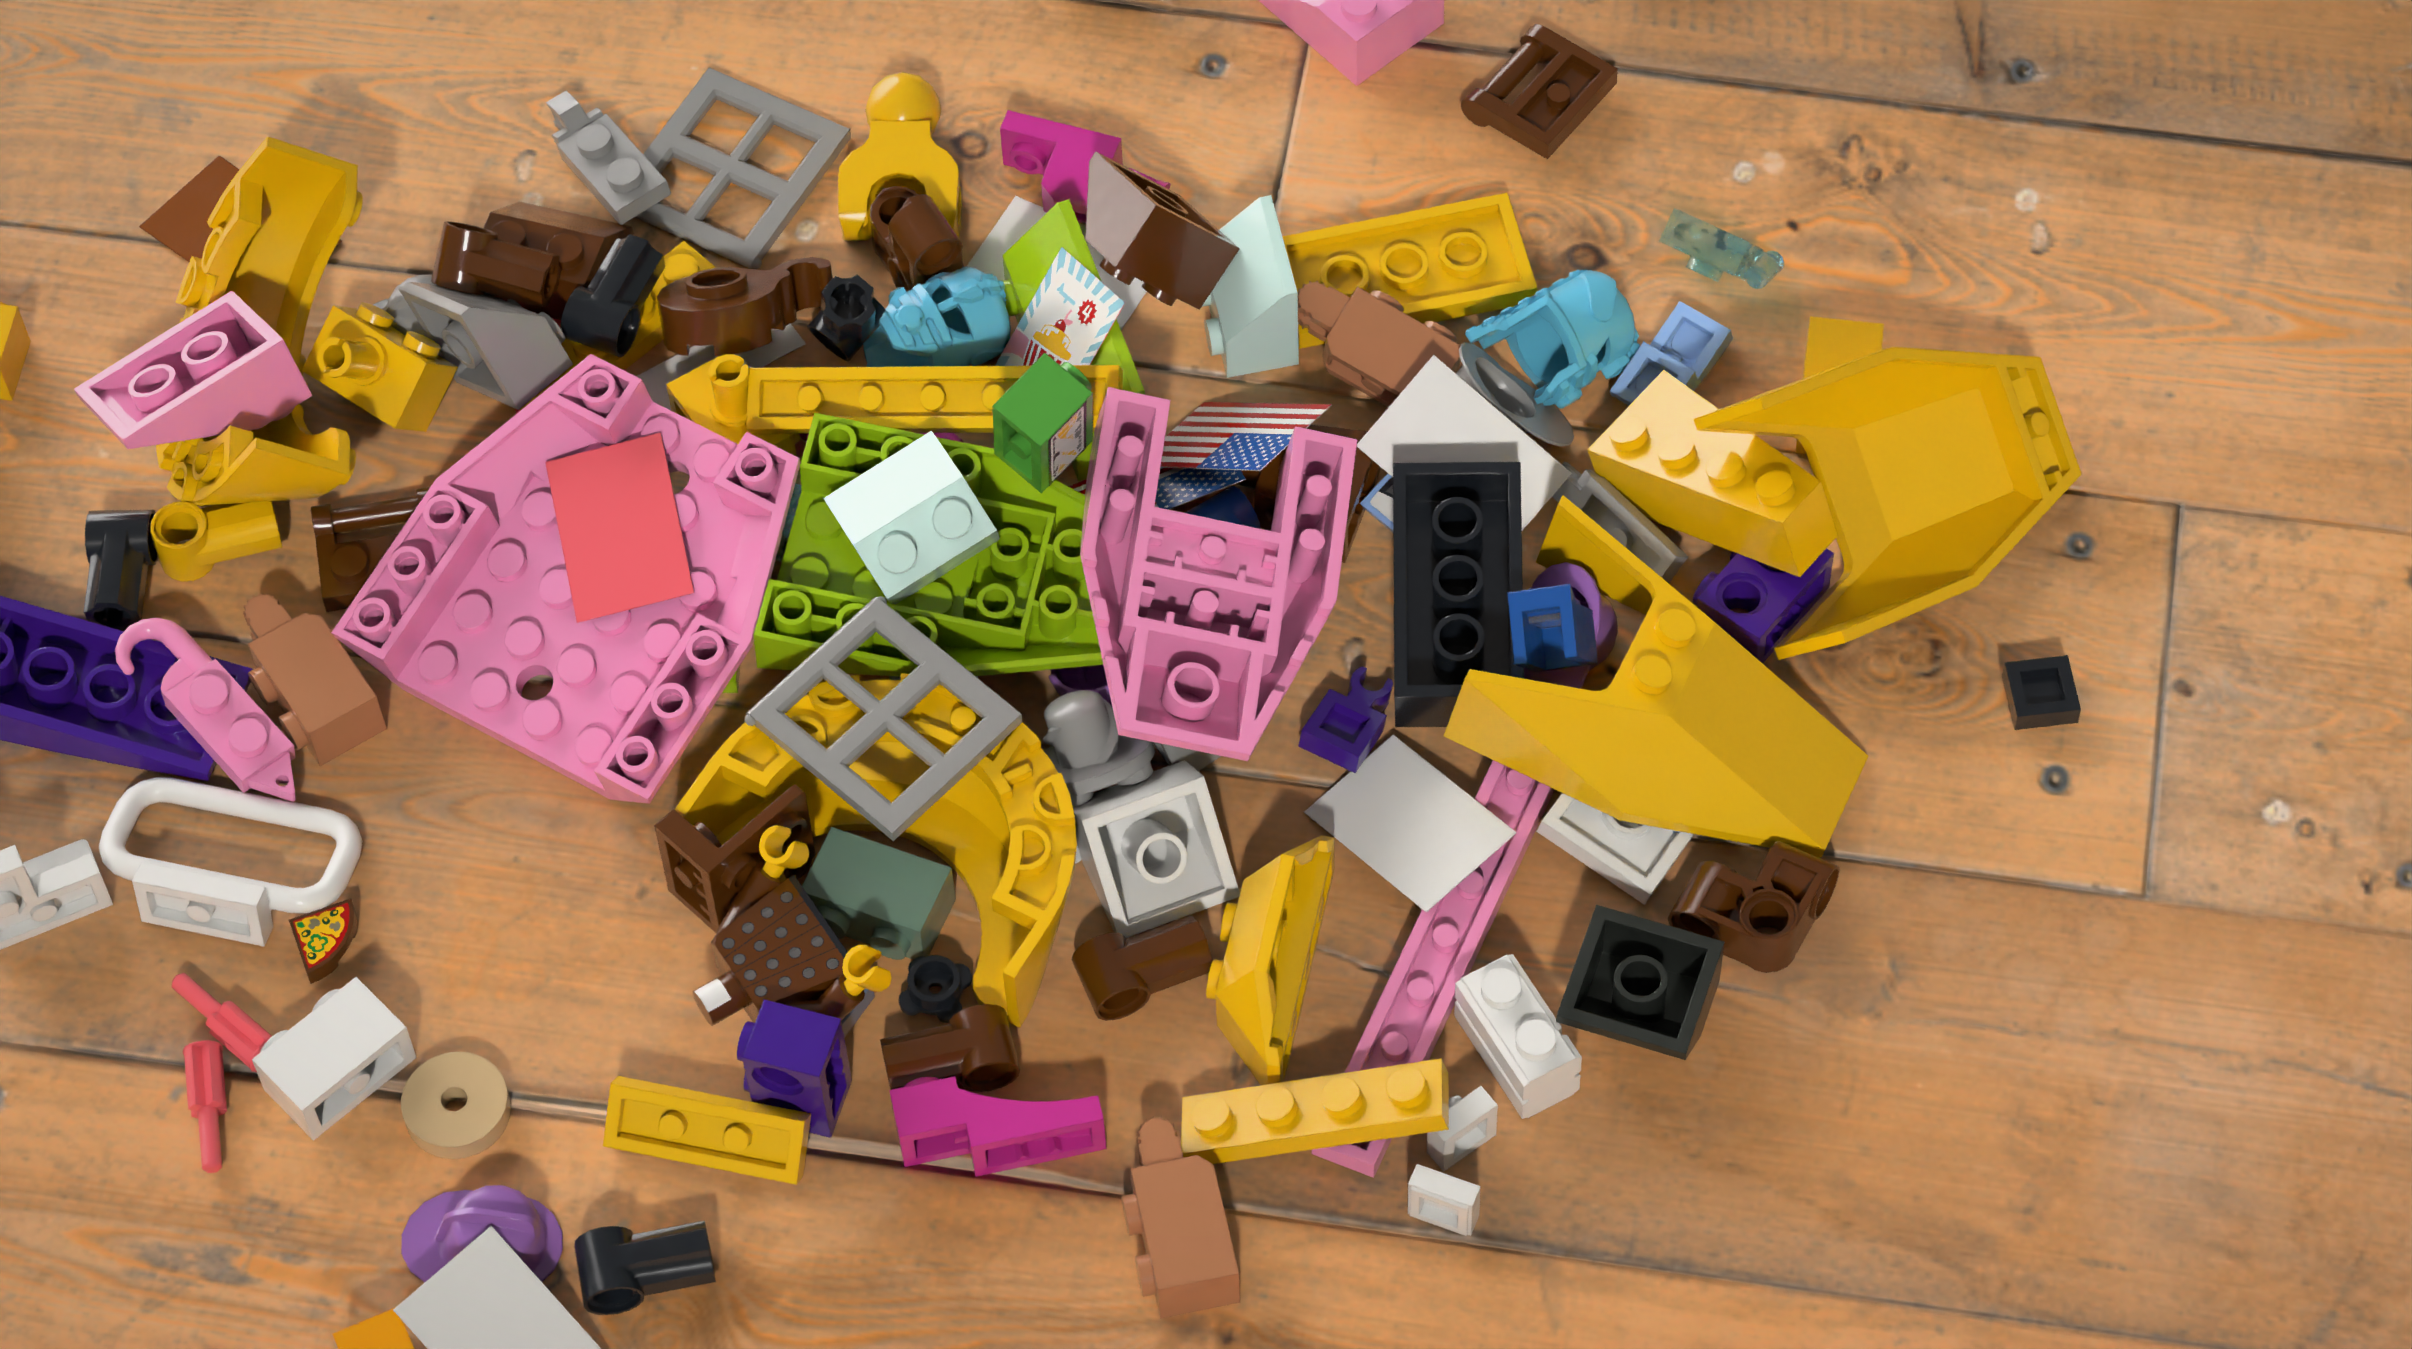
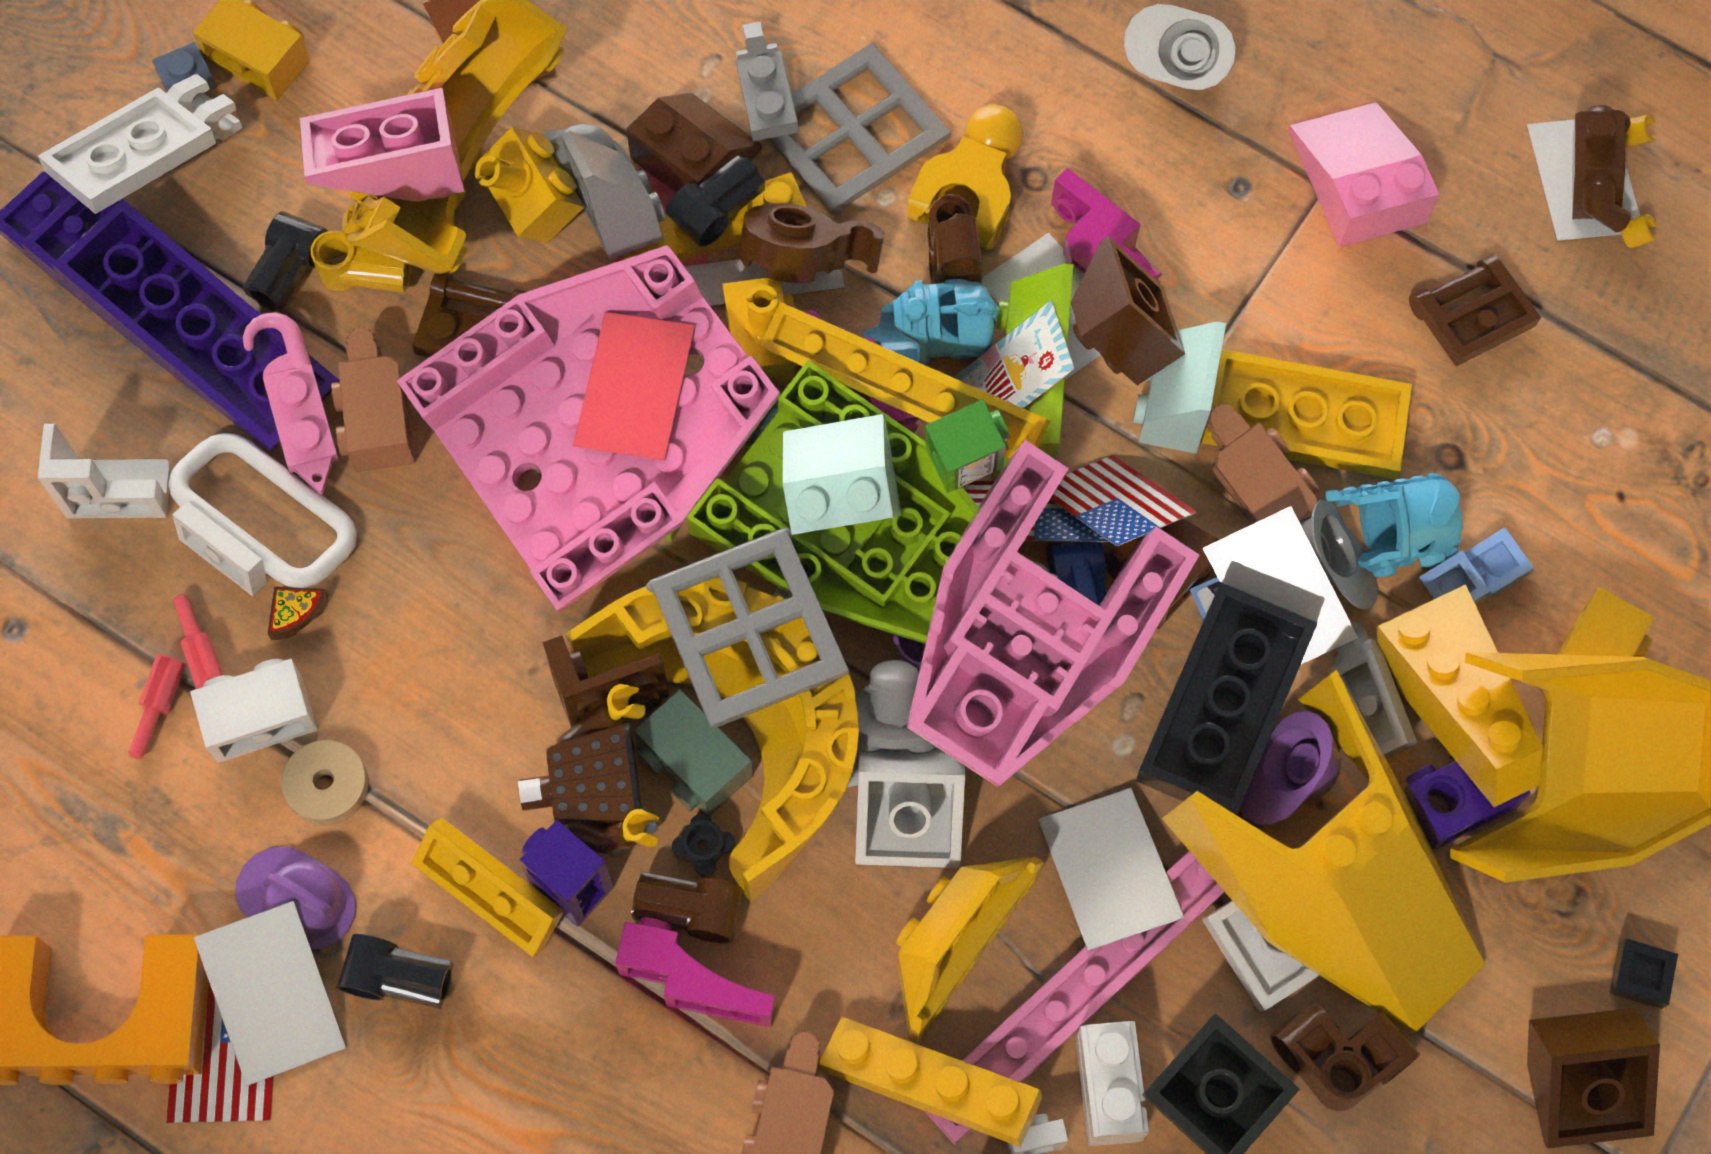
camera: 20 degrees right, 10 degrees up
reddish brown piece [431,221,561,307] -> none
black piece [807,275,885,362] -> none
reddish brown piece [1071,915,1213,1021] -> none
dark purple plate [1298,666,1393,773] -> none
blue window [1507,584,1598,672] -> none
clear light blue piece [1659,208,1784,289] -> none
none -> reddish brown slope [1527,1008,1660,1148]

